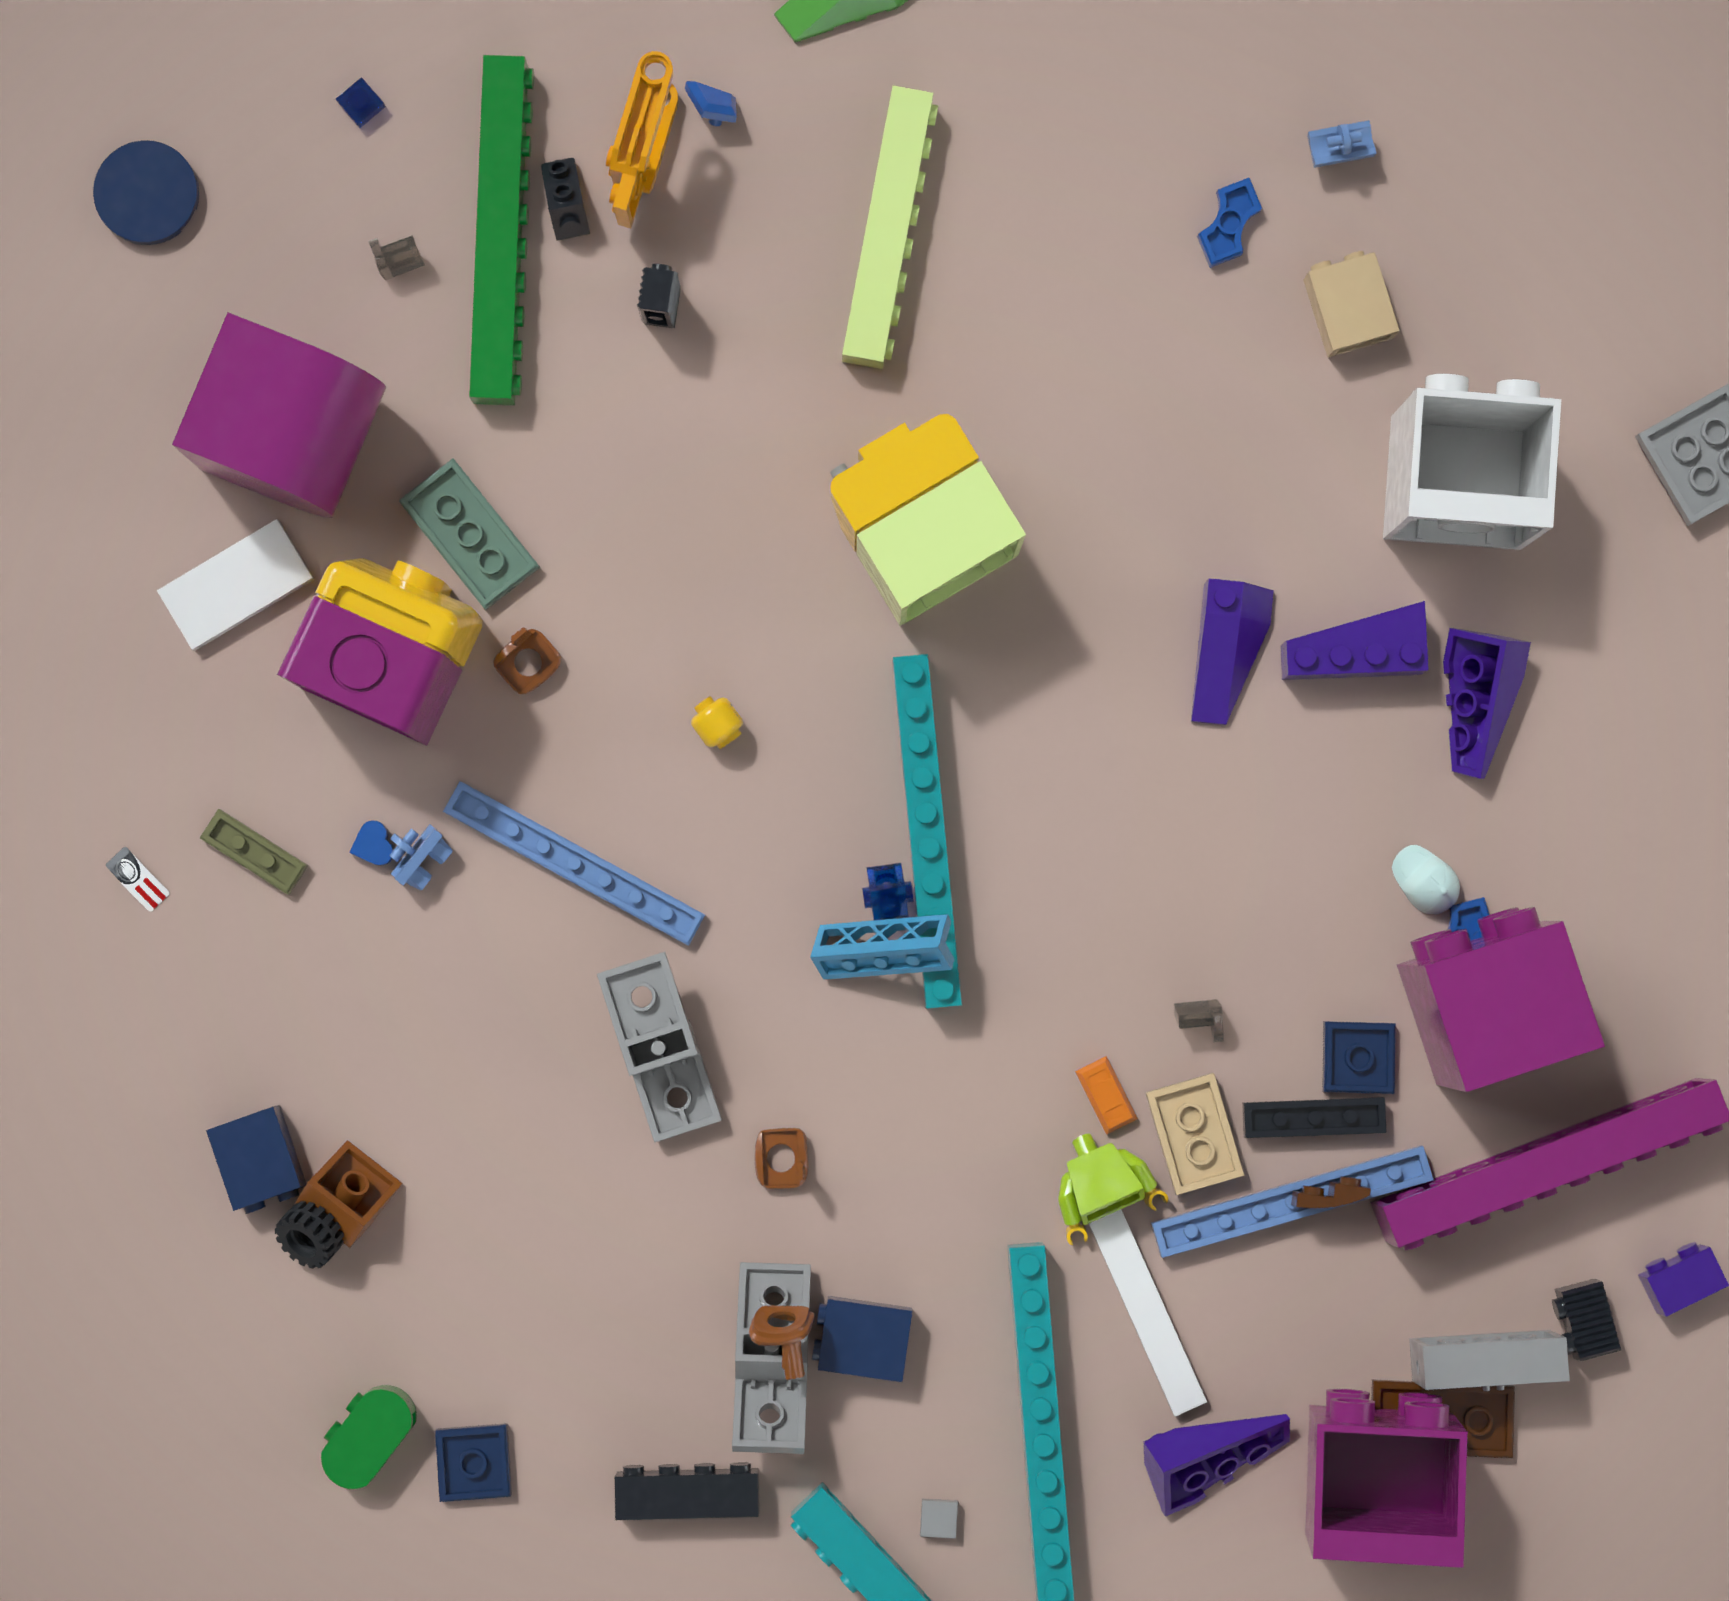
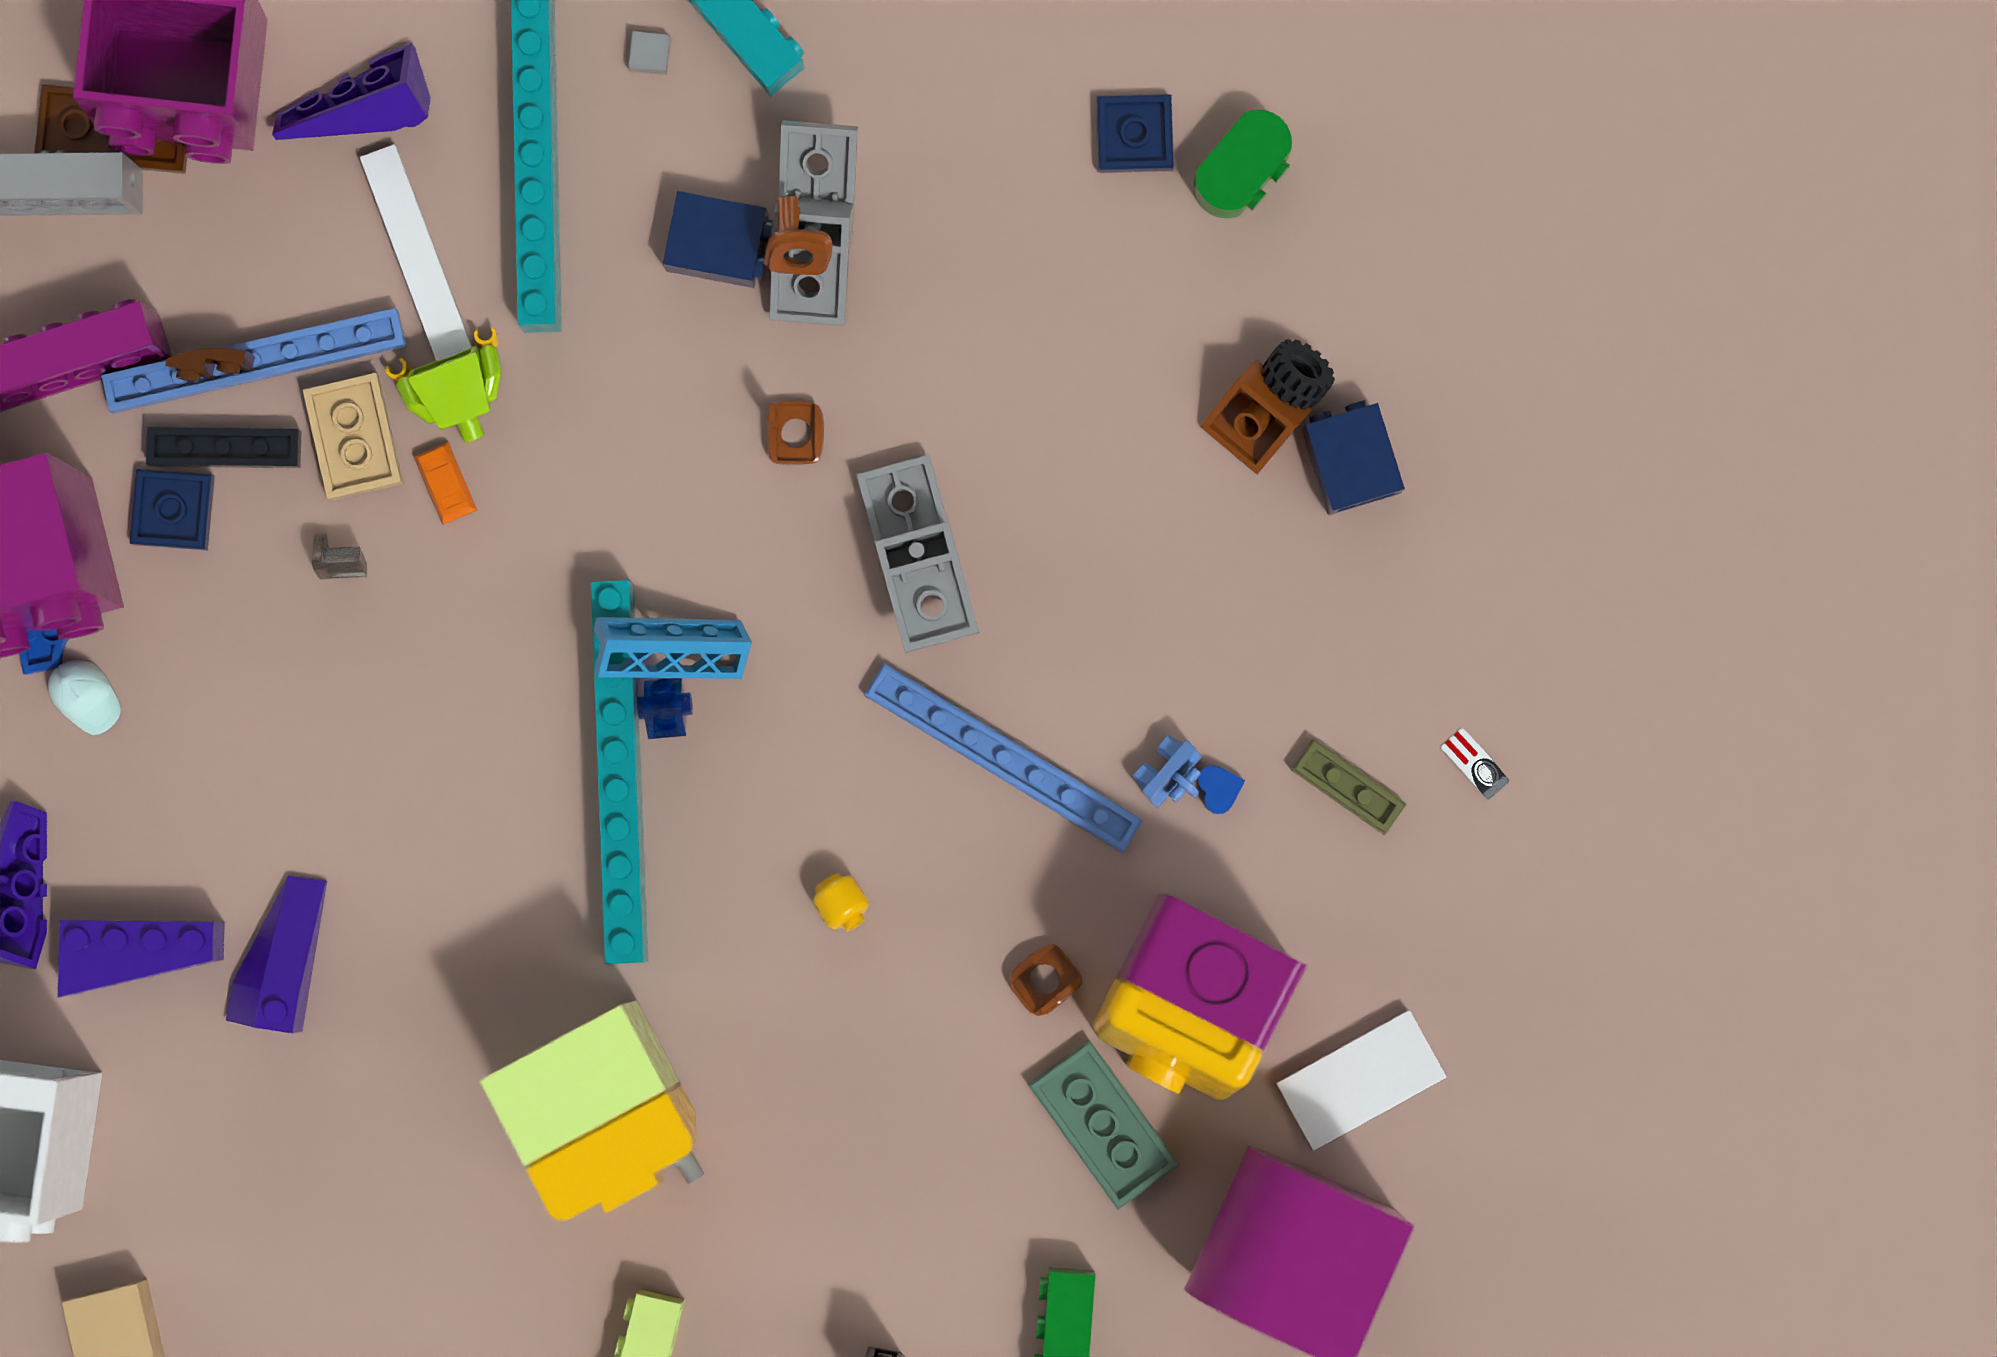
camera: 175 degrees left, 0 degrees up
black brick [614,1462,760,1520] -> none

